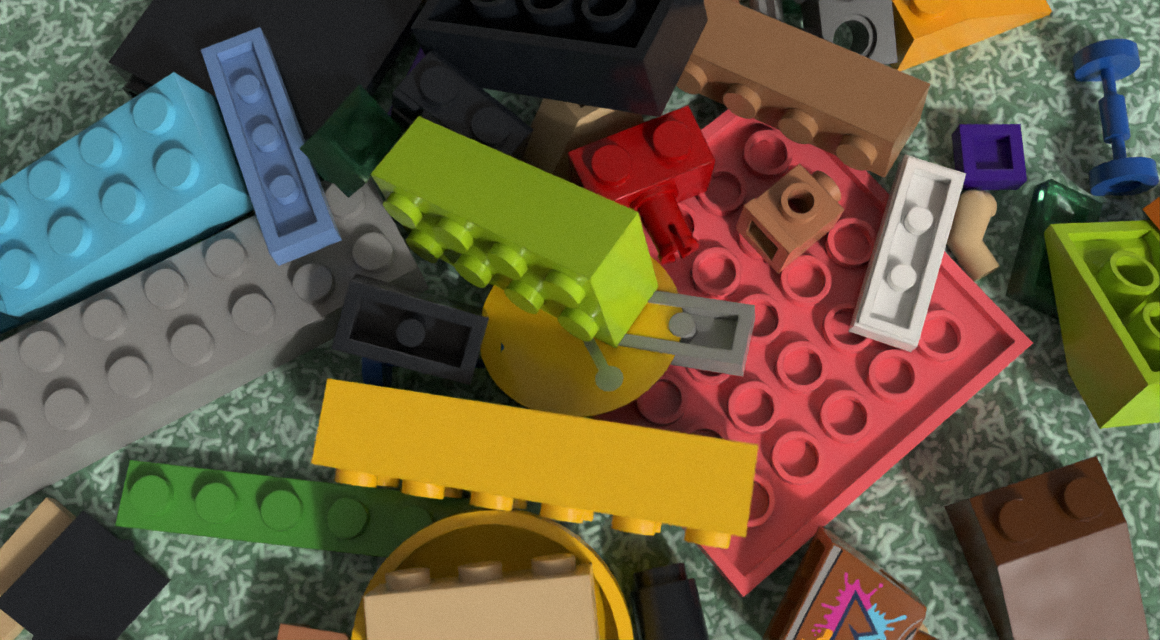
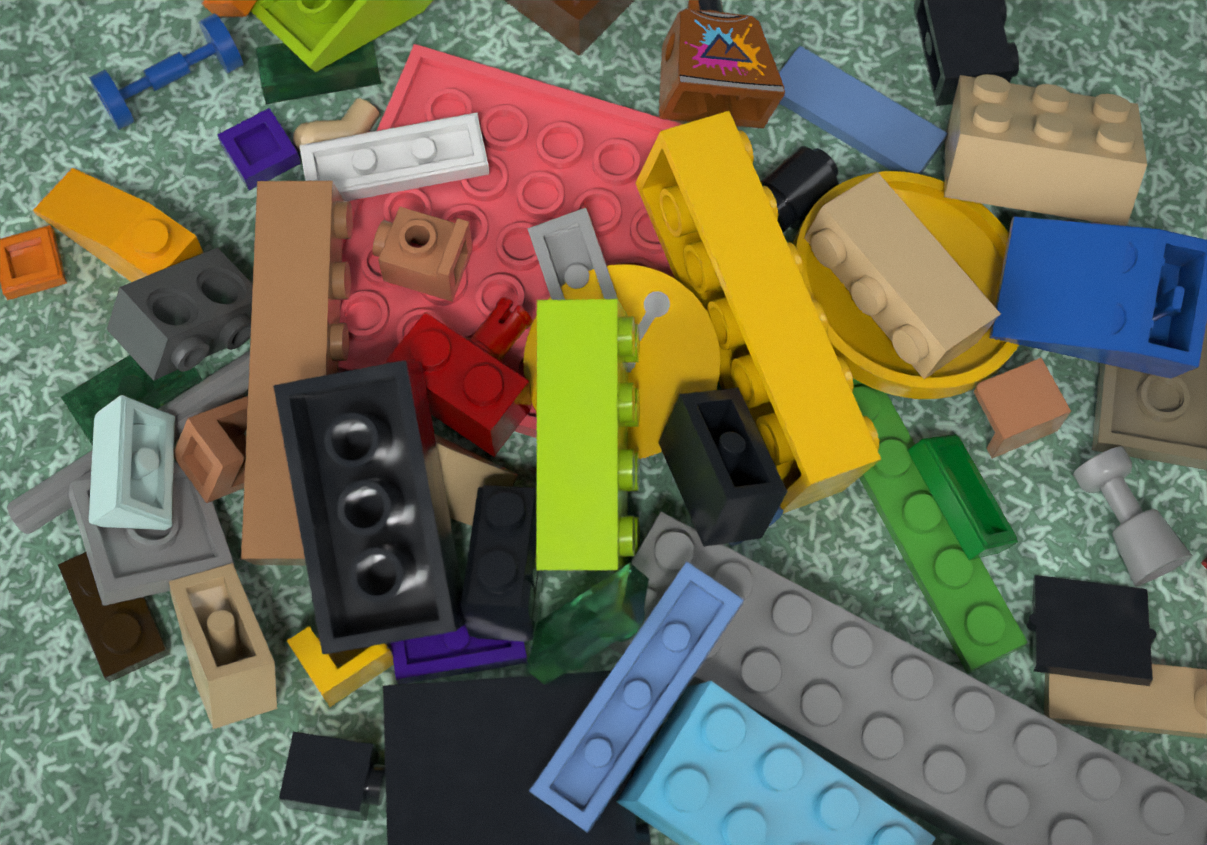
camera: 125 degrees left, 5 degrees down
none -> green tile [907,434,1018,560]

